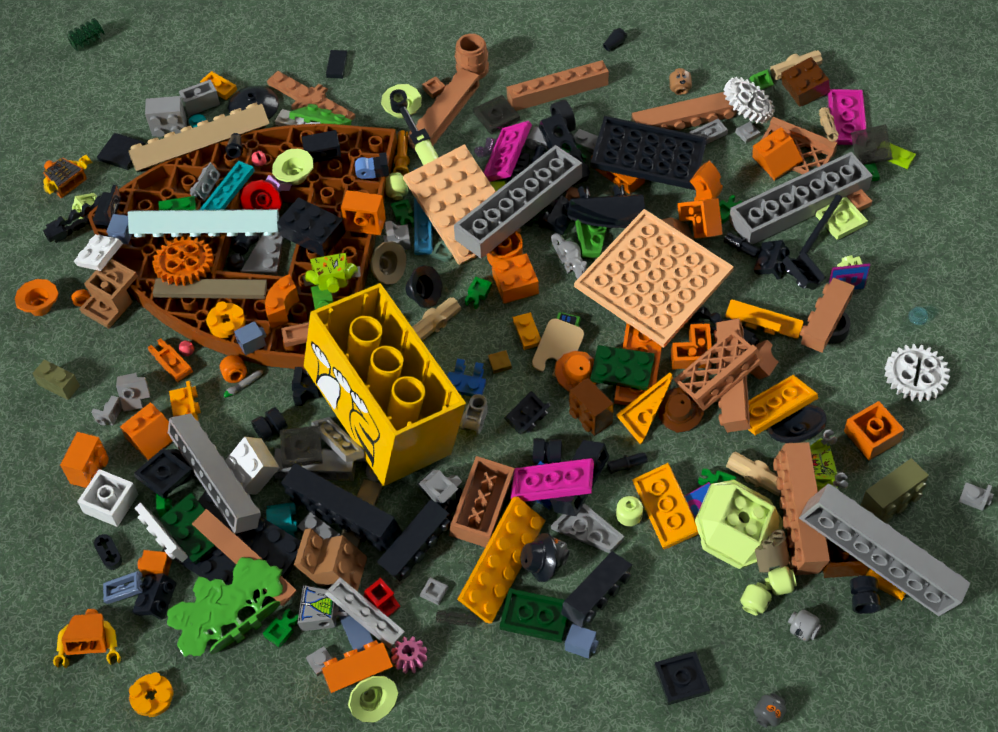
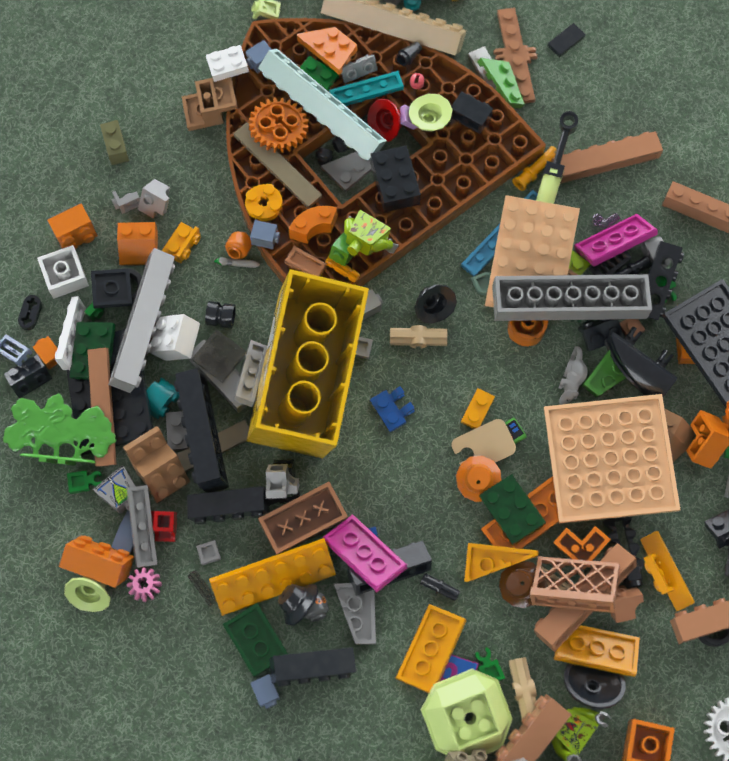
camera: 40 degrees right, 15 degrees up
orange hat [15,279,59,316] -> none
black sword [43,196,101,243] -> none
orange tile [71,289,90,307] -> none
black panel [93,185,122,226] -> none
orange hinge [147,338,193,383] -> none
coral hinge [179,340,194,356] -> none
black dish [228,85,279,120] -> none
black brick [292,367,320,406] -> none
light grey plate [306,646,332,676] -> none
orange brick [341,190,386,235] -> none
leg [355,152,389,179] -> none
dark tan hat [370,241,406,285] -> none
yellowish green hat [381,84,422,118] -> none
light grey brick [383,221,411,250] -> none
yellowish green head [385,173,408,200] -> none
green plate [391,199,414,227] -> none
nougat plate [422,76,445,98] -> none
nougat piece [455,34,489,80] -> none
light grey piece [460,394,488,434] -> none
green plate [465,276,492,309] -> none
clear smoke plate [473,95,520,135] -> none
pearl gold tile [488,350,512,374] -> none
orange brick [492,253,539,303] -> none
black bracket [504,391,551,434] -> none
black wheel [533,438,562,464] -> none
black tyre [550,99,576,132] -> none
reddish brown brick [569,378,614,436] -> none
light grey plate [574,129,598,153] -> none
yellowish green head [616,496,643,526] -> none
black axle [724,232,760,257] -> none
none -> orange wing [297,27,357,75]

